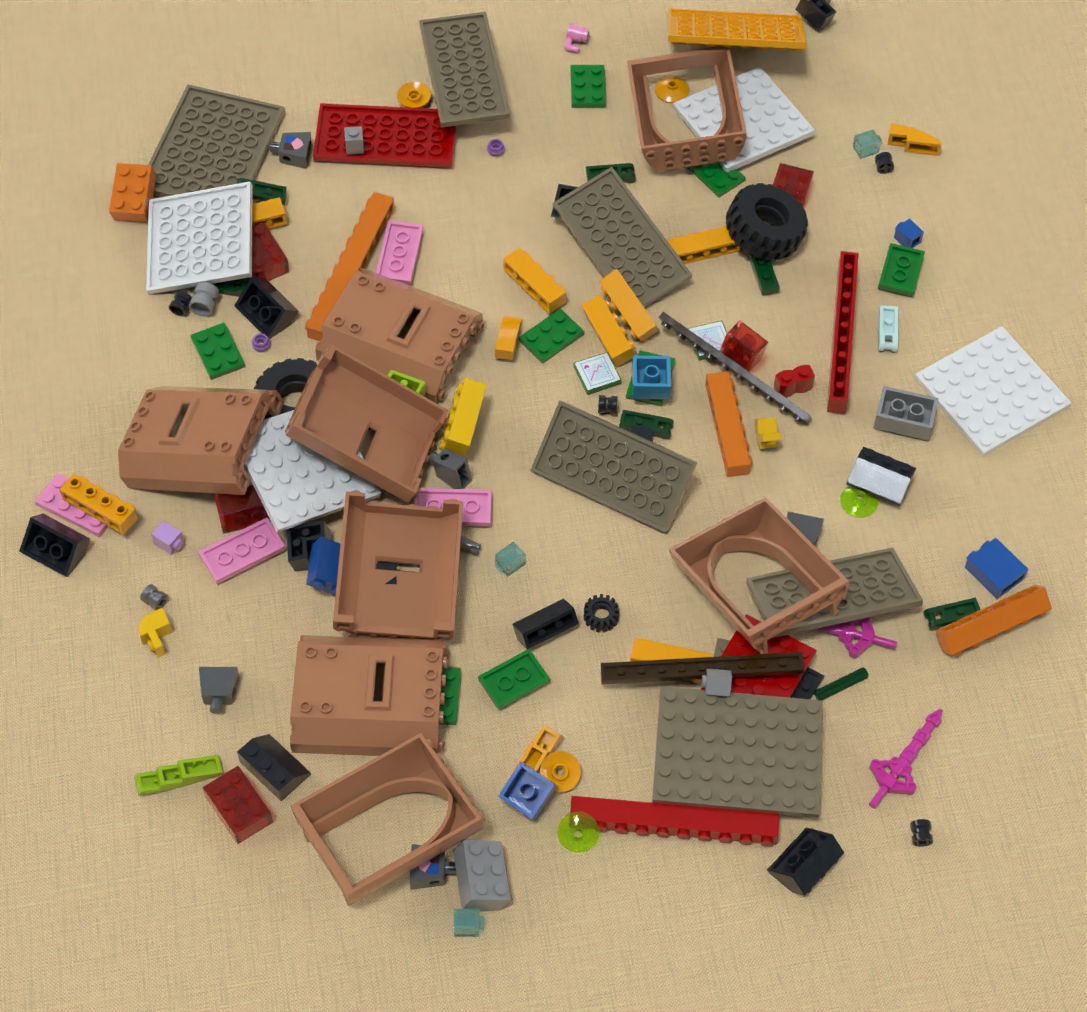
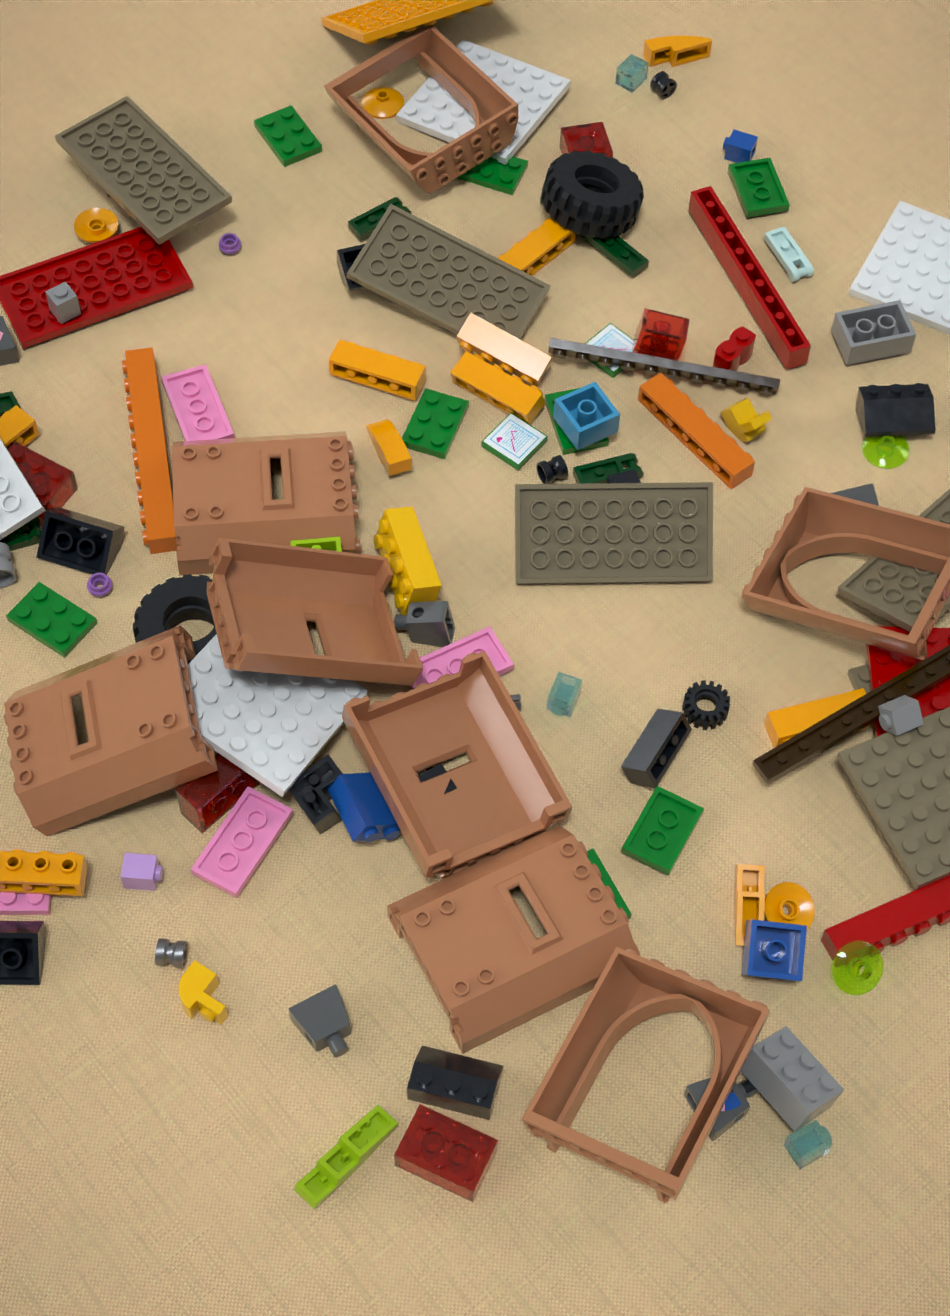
camera: 30 degrees left, 0 degrees up
bright pink piece [564,23,590,53] -> none

